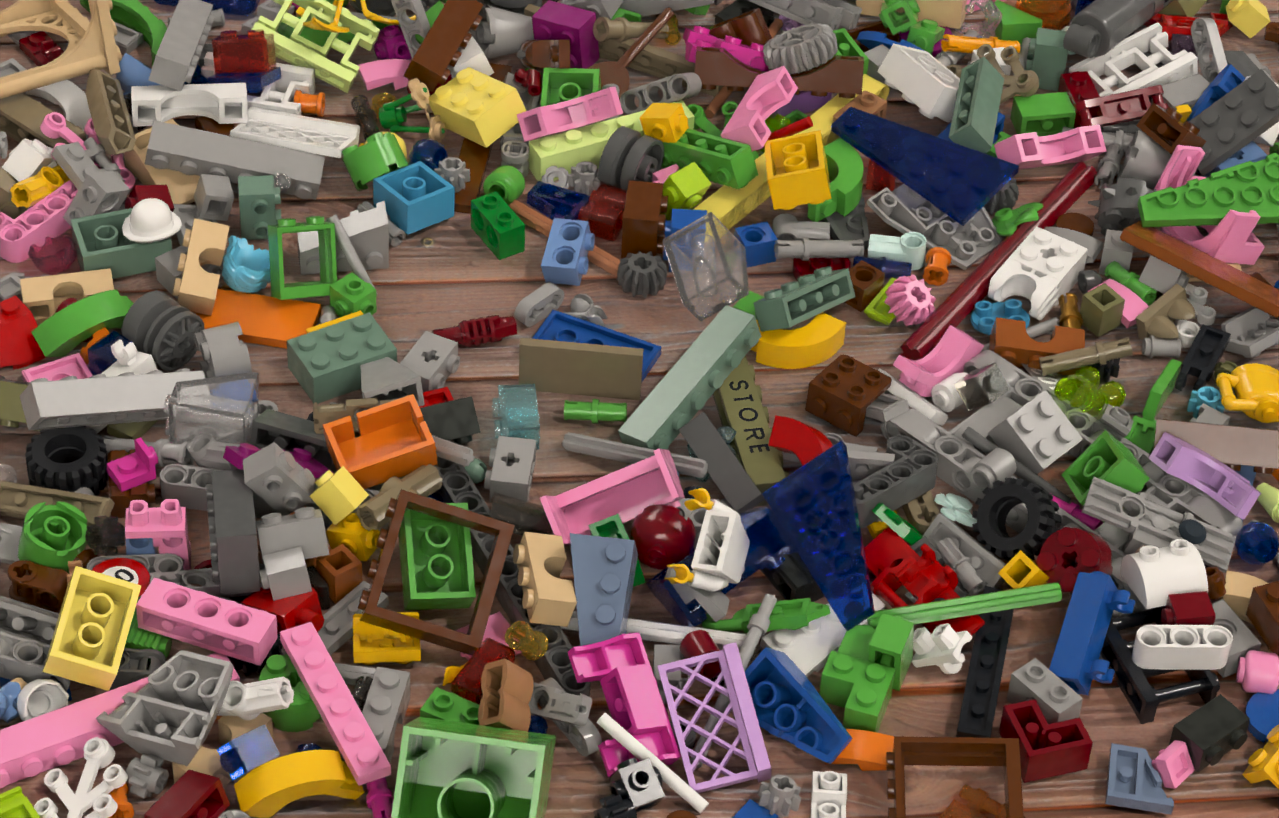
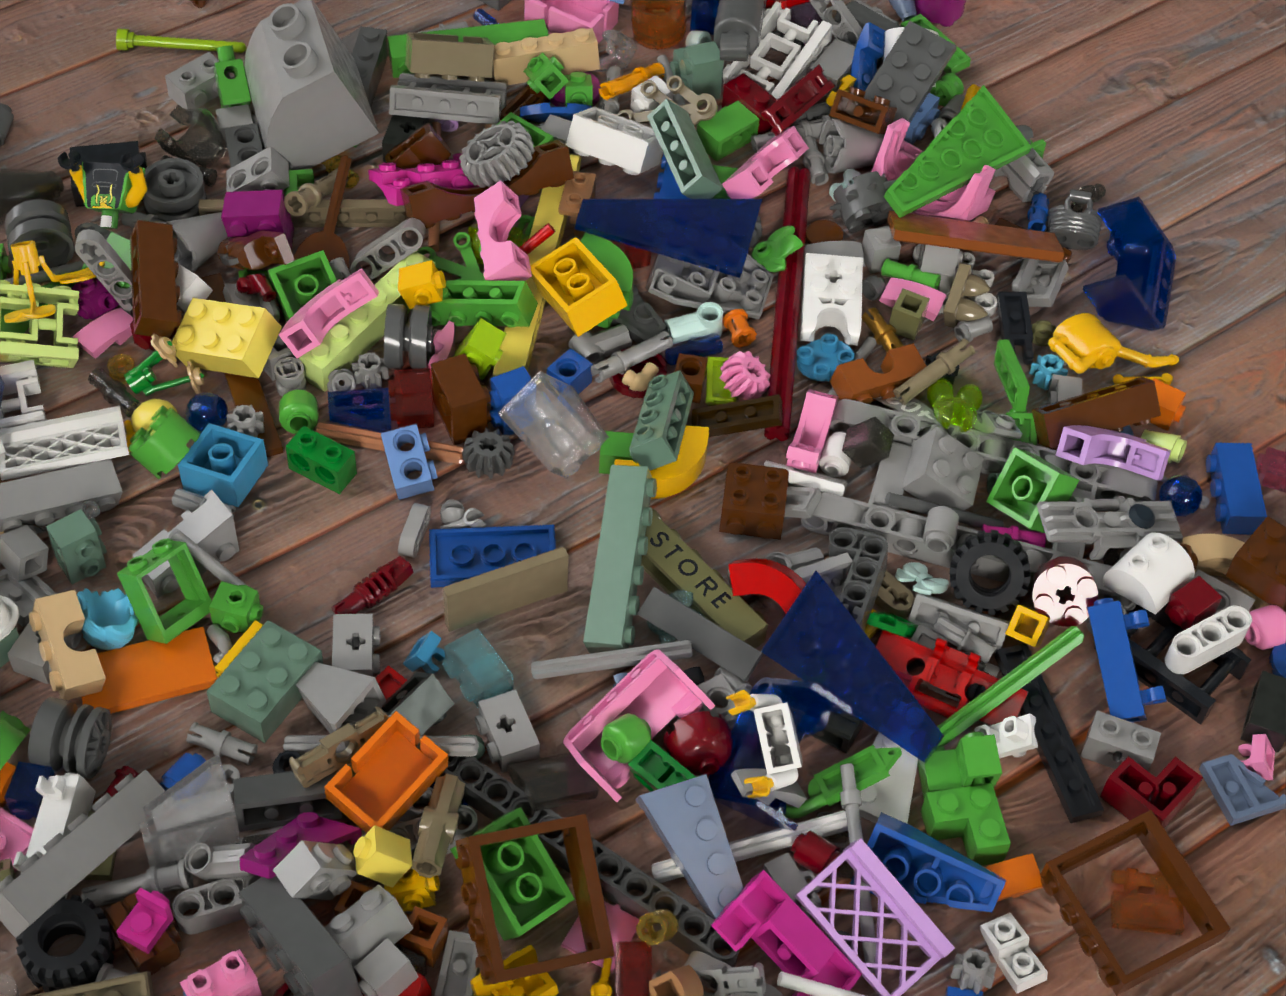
camera: 30 degrees left, 10 degrees up
light grey brick [194,322,252,389] -> none
orange bush [293,90,325,117] -> none
tan arch [513,532,577,627] -> none
bright green pin [564,399,627,424] -> none
bright green slope [991,0,1043,45] -> none
none -> light grey pin [186,722,258,765]
none -> dark azure tile [403,631,447,674]
none -> bright green head [601,713,651,764]
none -> tan arm [622,362,659,392]
none -> dark brown plate [692,394,782,438]

